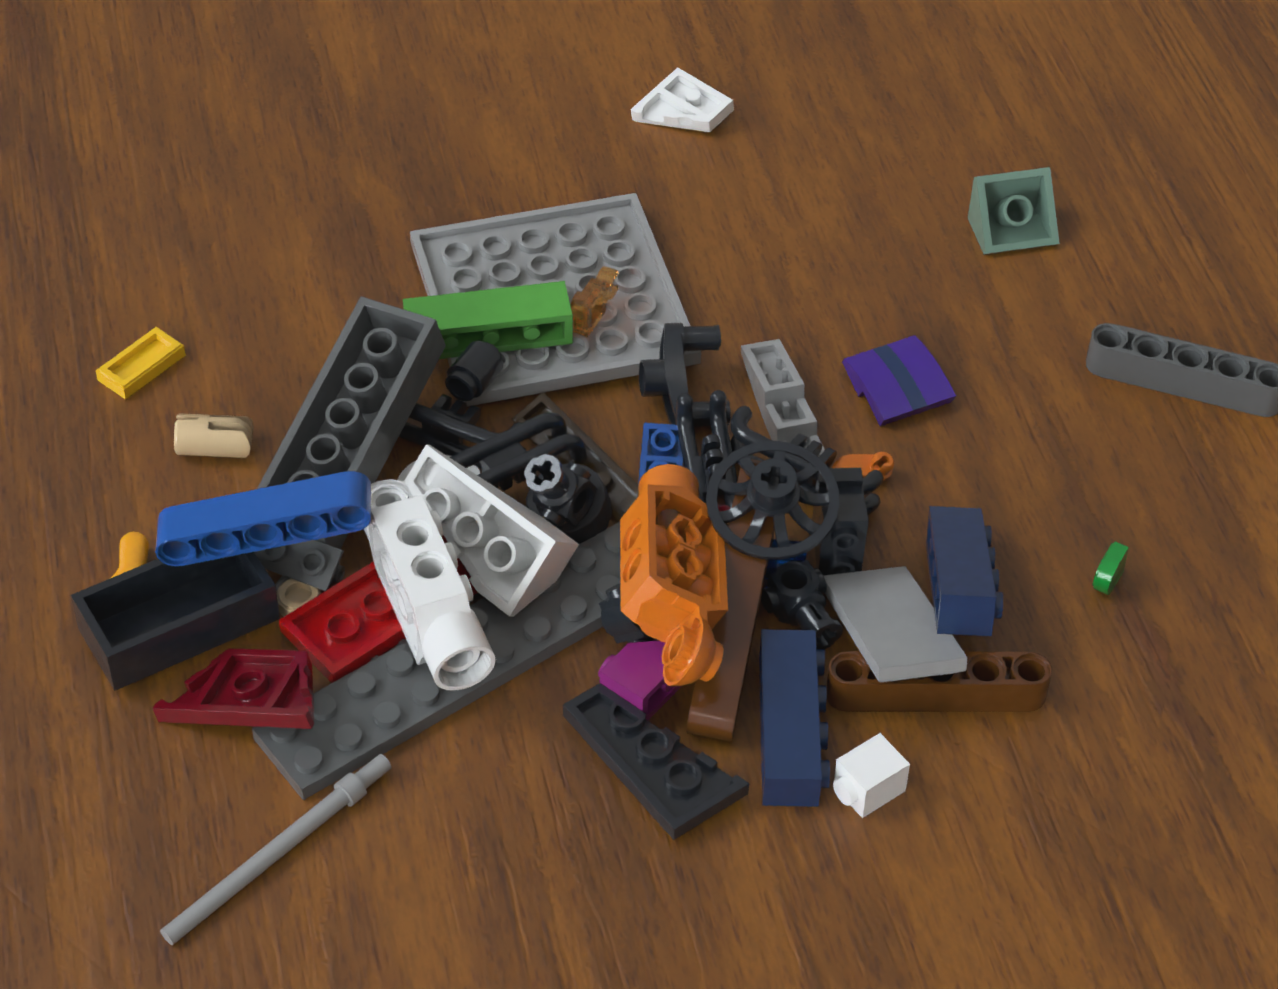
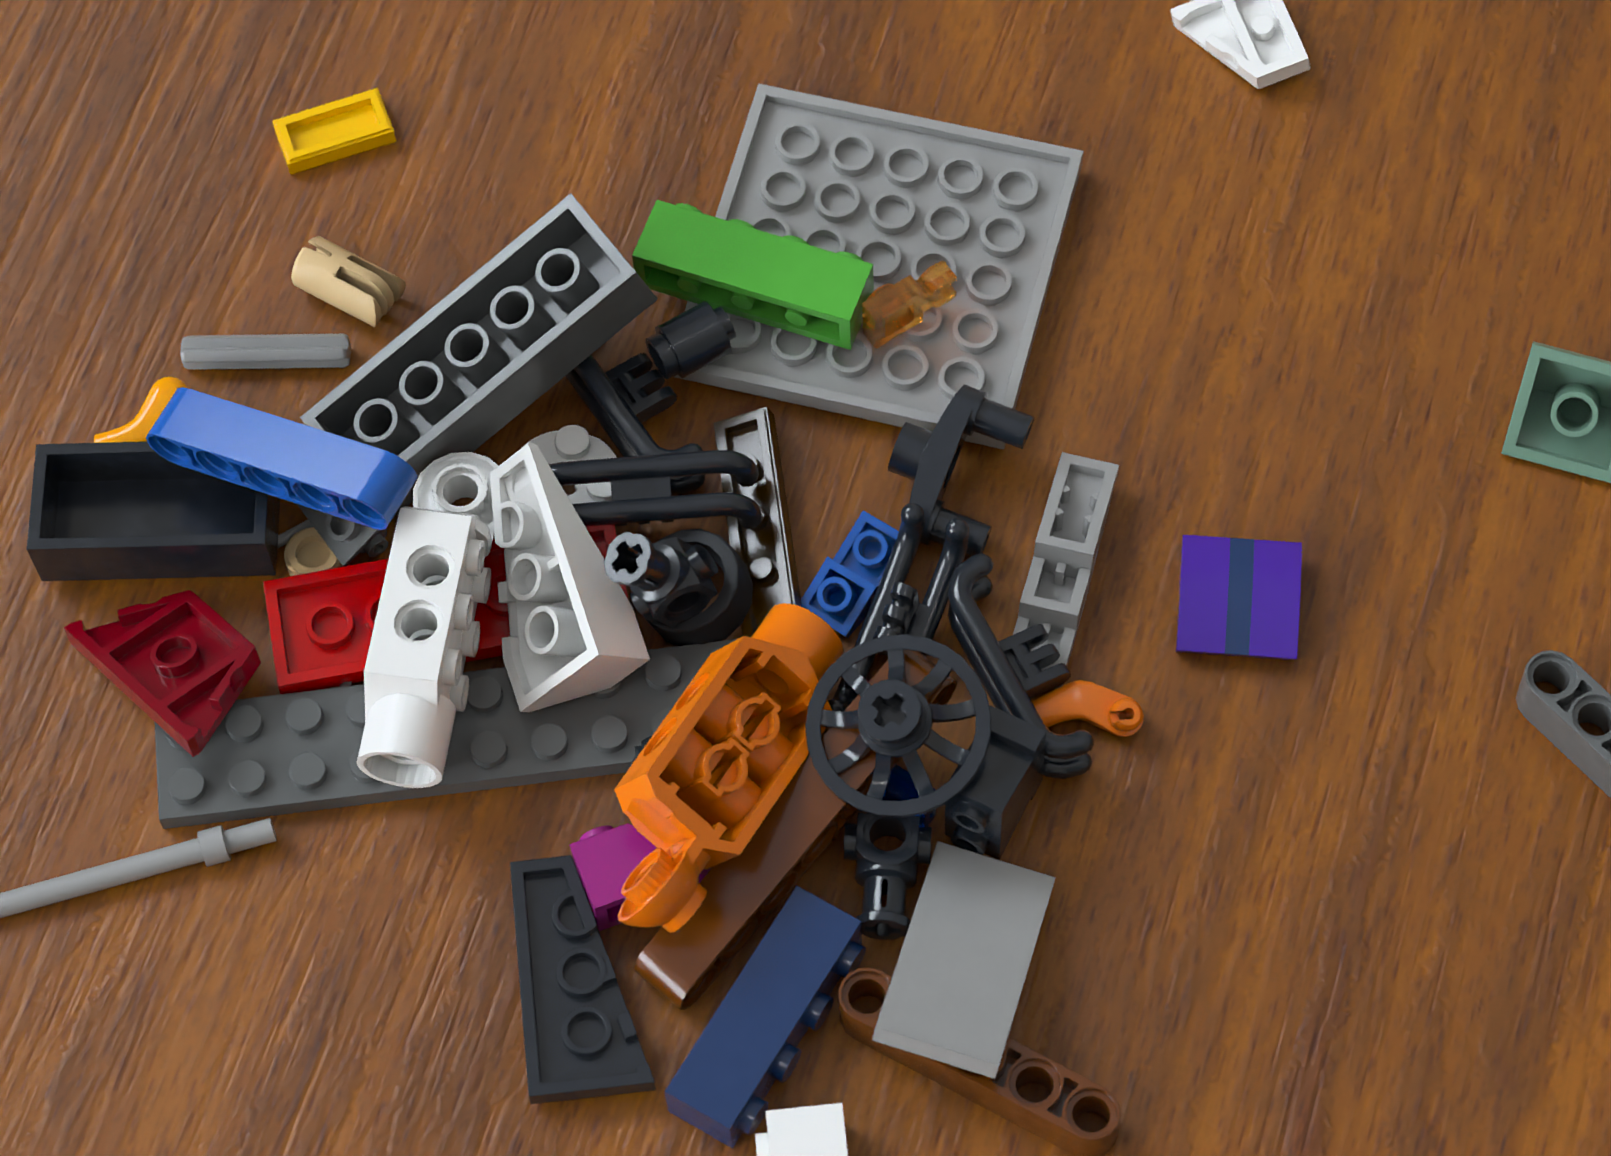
camera: 35 degrees right, 15 degrees up
dark blue brick [926,506,1003,636] -> none
green tile [1092,541,1129,595] -> none
none -> light grey axle [180,333,351,369]

